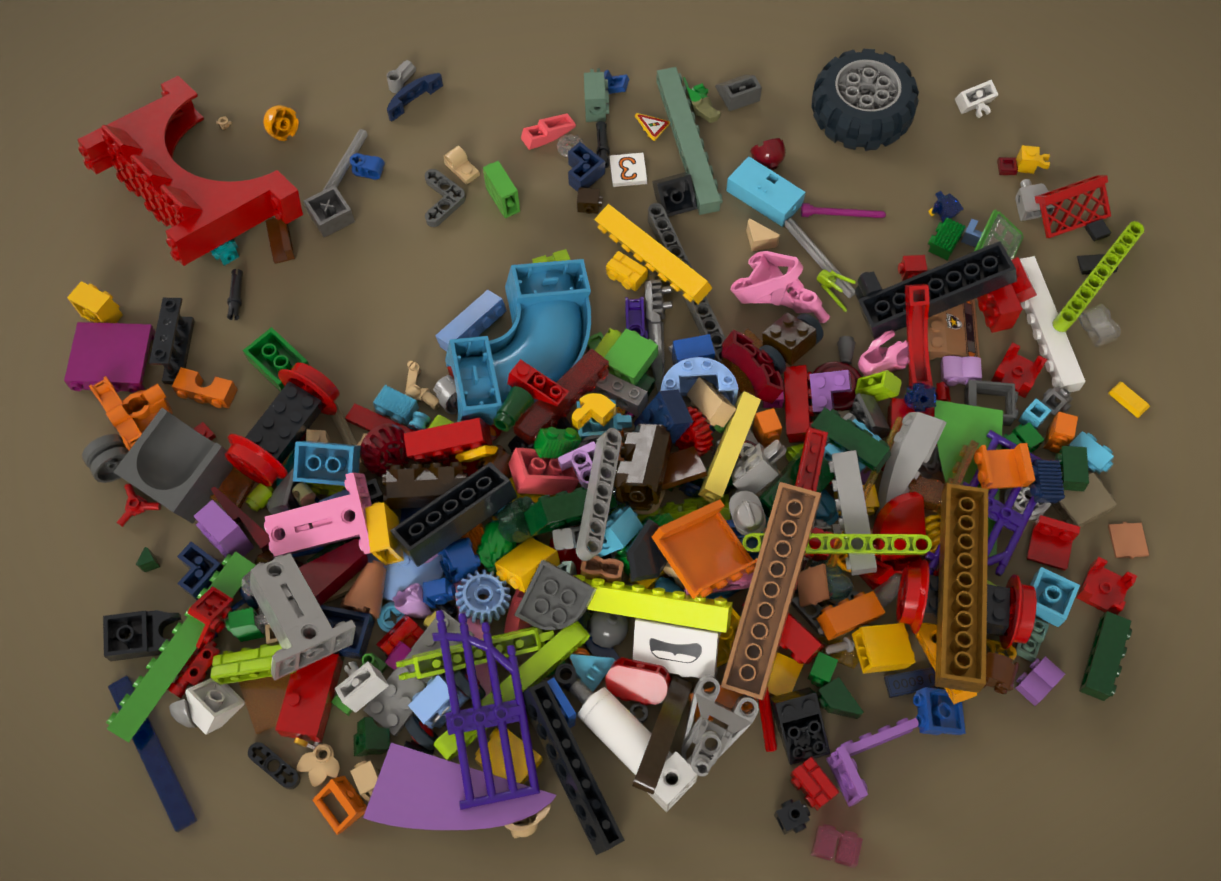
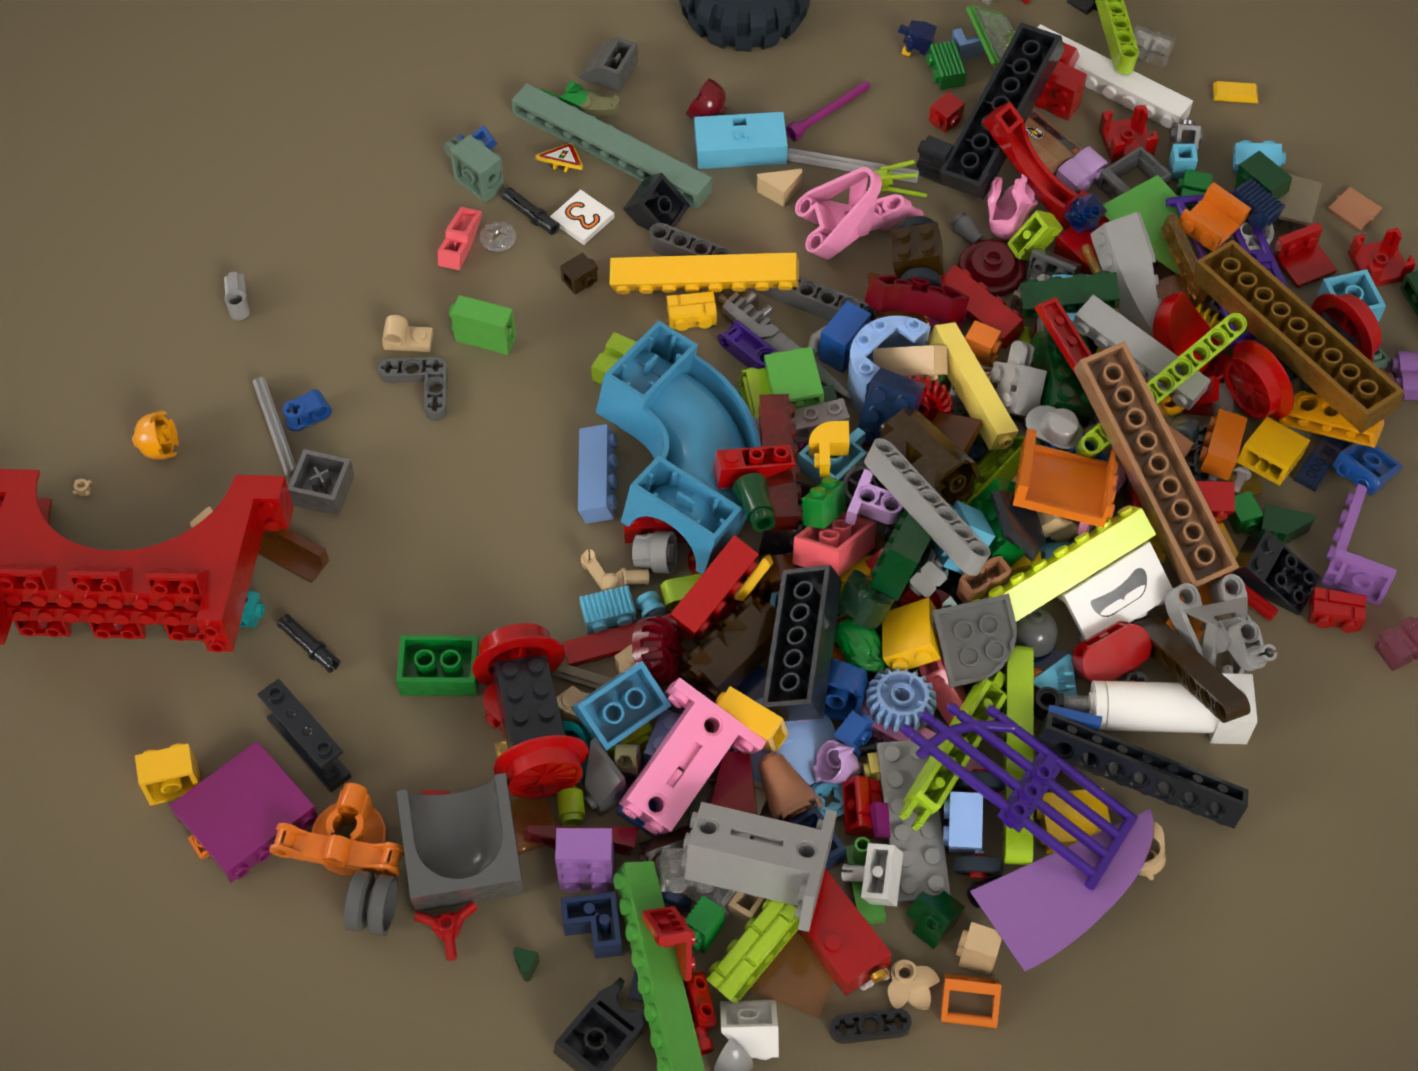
camera: 45 degrees left, 5 degrees down
orange arch [172,367,238,409] -> none
dark blue slope [387,73,443,122] -> none
dark blue brick [568,142,605,192] -> none
black brick [774,799,810,835] -> none
medium lavender brick [810,370,852,414] -> none
orange piece [1043,412,1078,453] -> none

